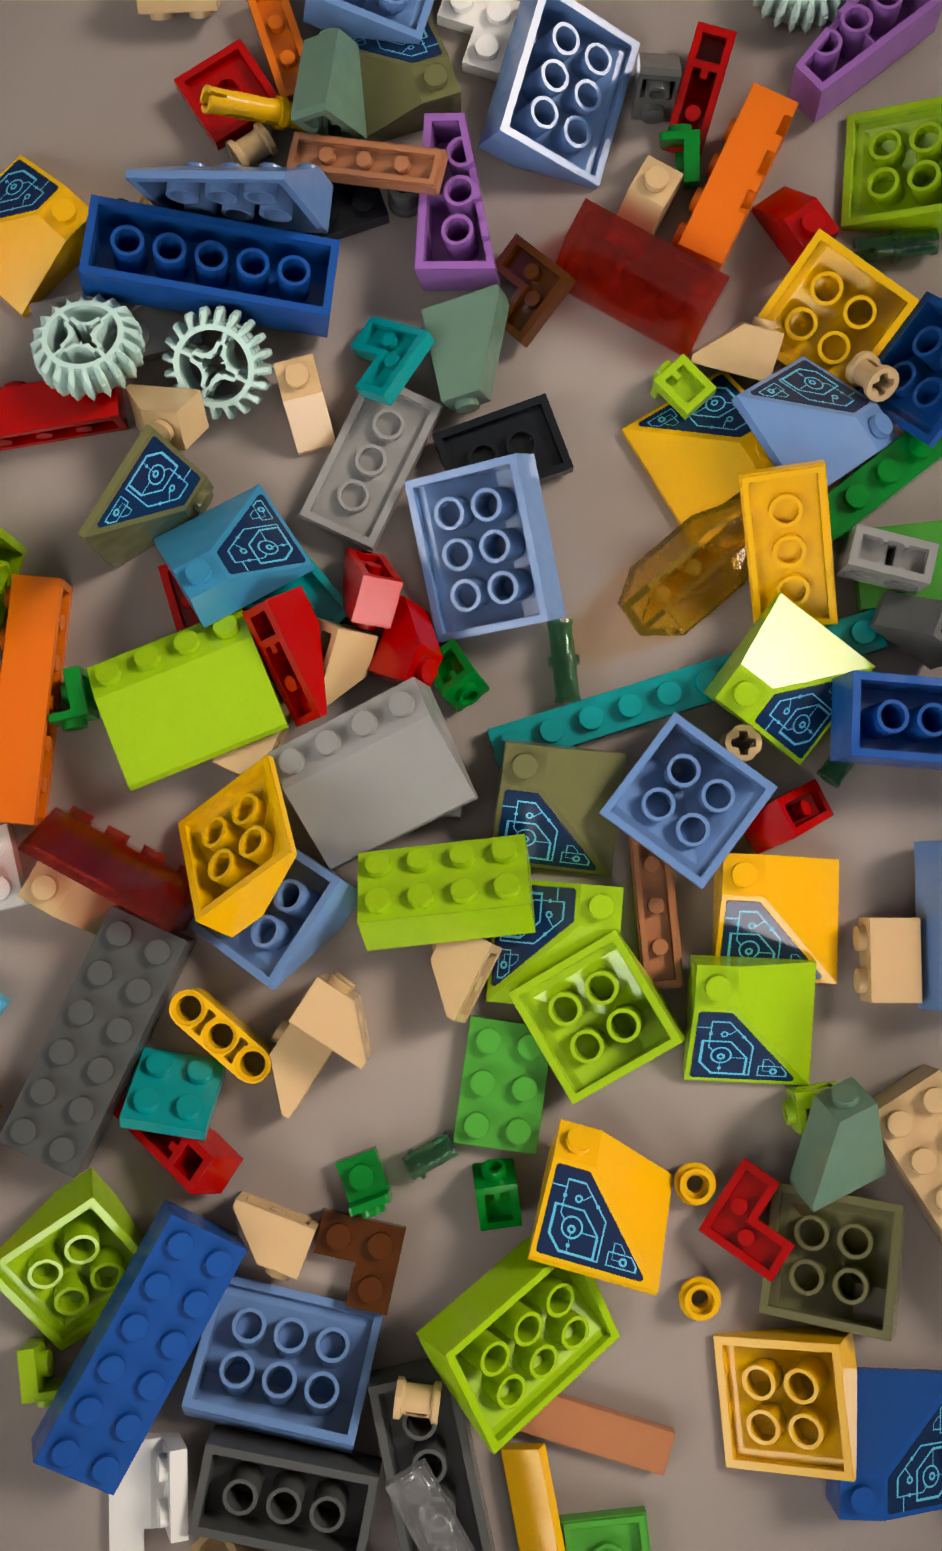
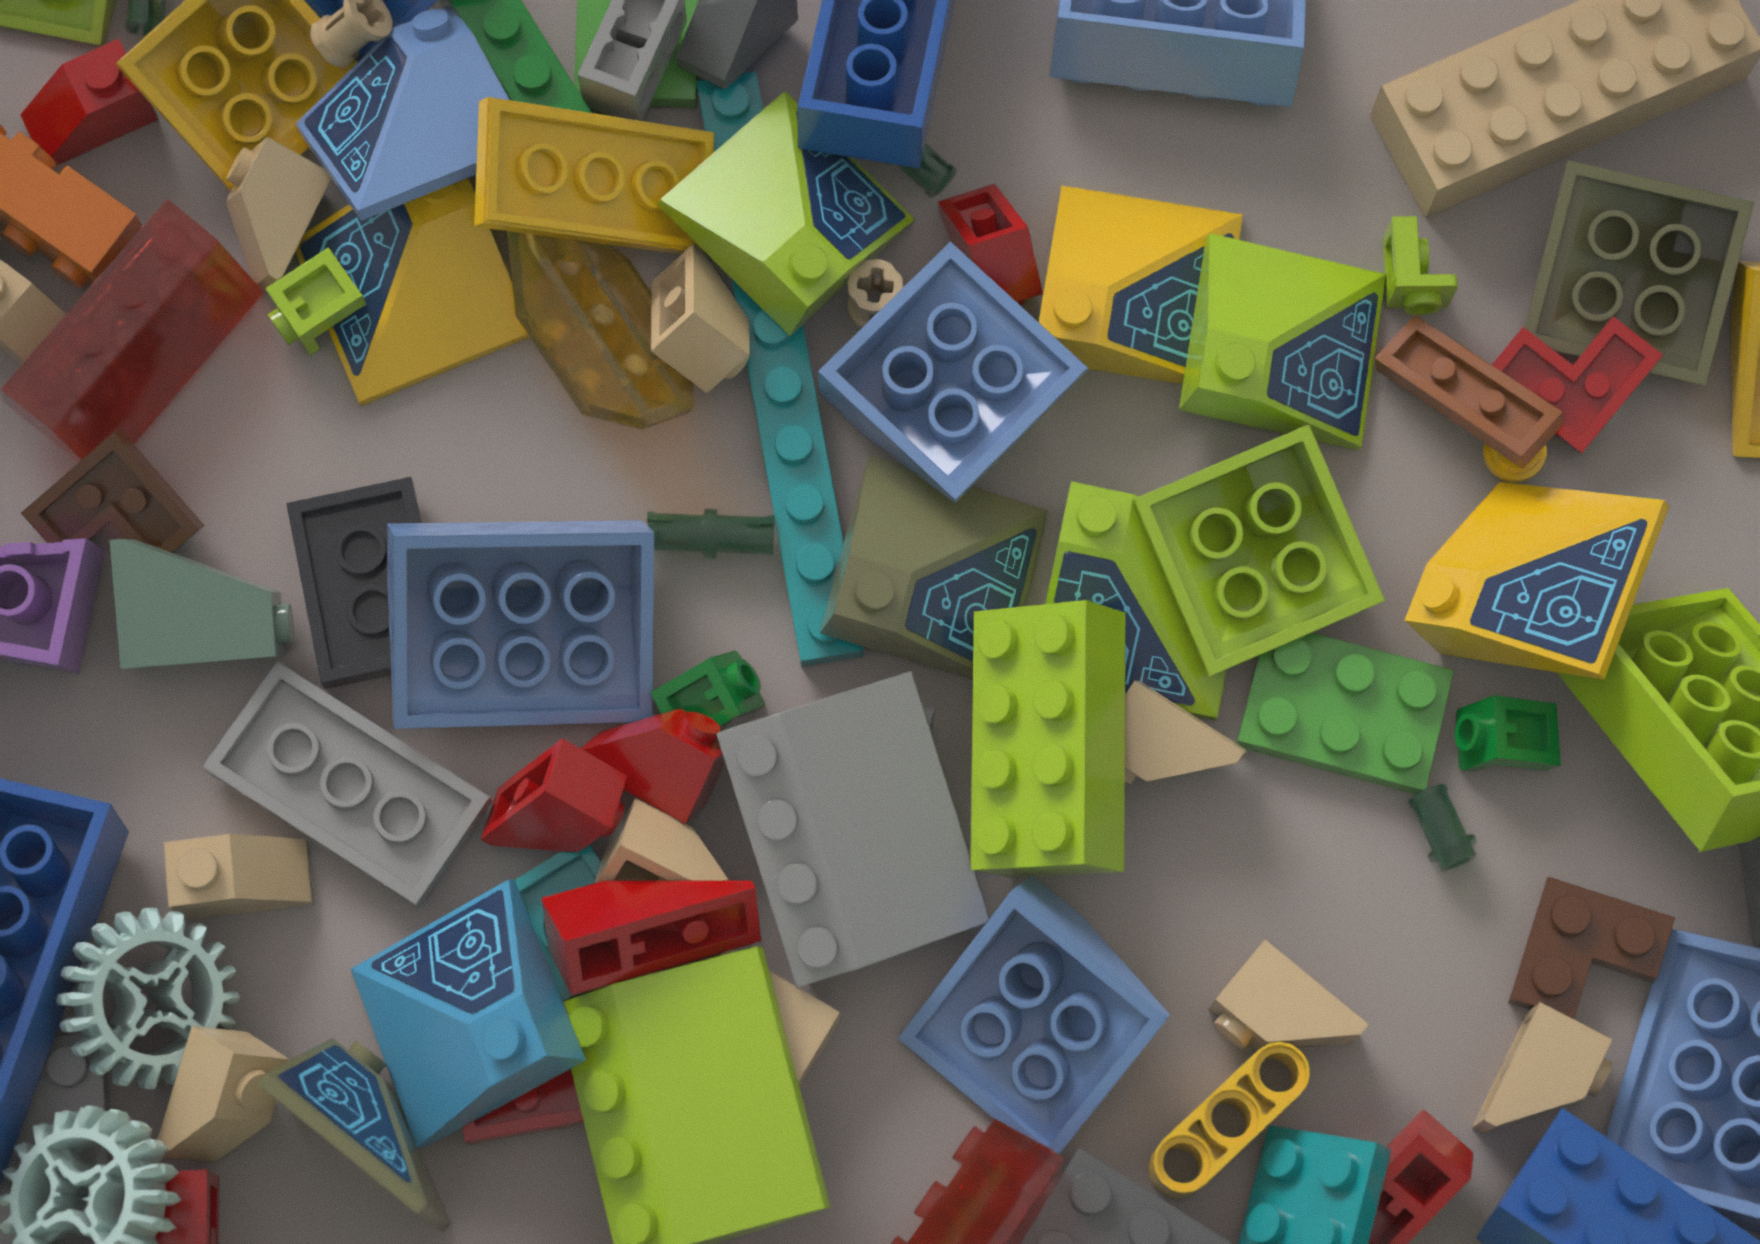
camera: 85 degrees left, 10 degrees down
yellow slope [178,754,297,938] -> none
tan slope [288,971,372,1070] -> none
green bracket [335,1146,393,1219] -> none
teal plate [350,316,435,406] -> none
nougat tile [627,835,685,989] -> none
yellow plate [678,1276,721,1321] -> none
sand green slope [789,1077,887,1212] -> none
tan brick [853,917,923,1003] -> none
none -> tan slope [651,243,750,393]
none -> dark orange plate [1375,315,1564,469]

